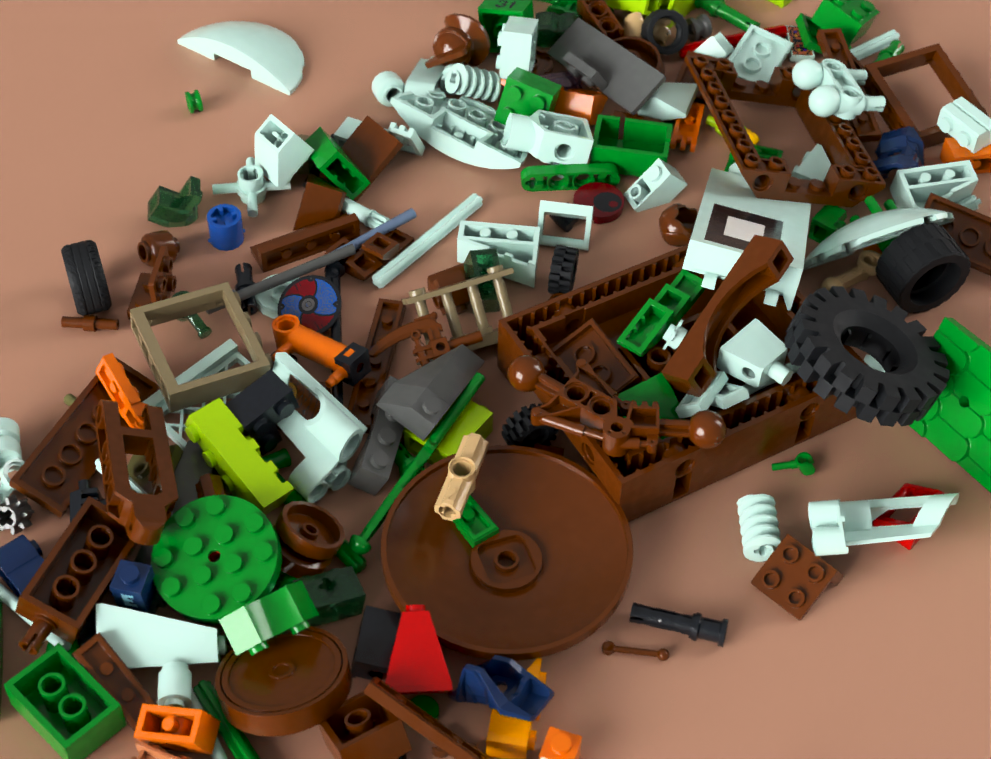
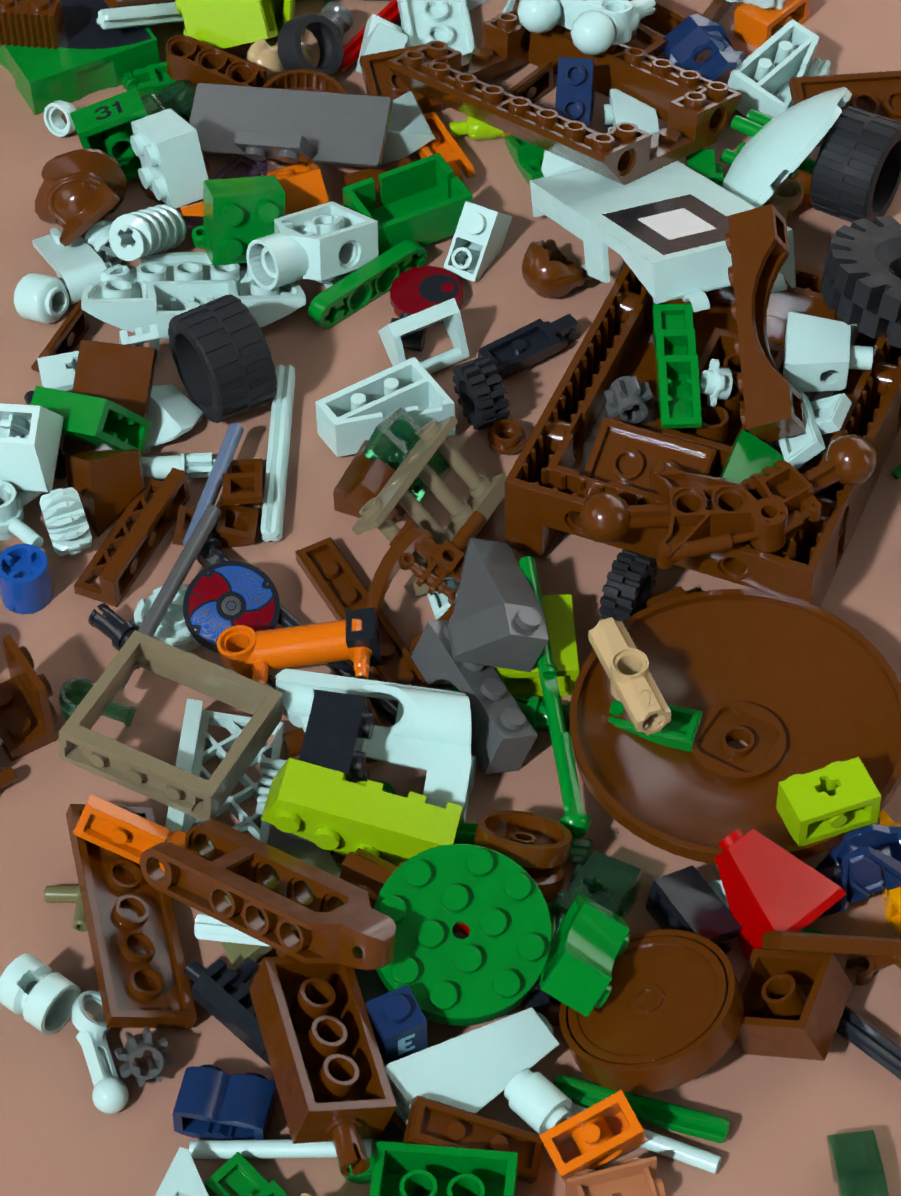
camera: 35 degrees left, 0 degrees up
none -> reddish brown slope [31,300,89,372]
none -> light aqua gear [39,487,93,556]
none -> light aqua slope [143,385,204,454]
none -> black tyre [168,294,277,423]
none -> black hinge [478,313,579,380]
none -> reddish brown slope [507,59,553,103]
none -> dark blue pin [555,57,594,128]
none -> dark grey gear [604,376,654,424]
none -> lime brick [776,757,881,848]

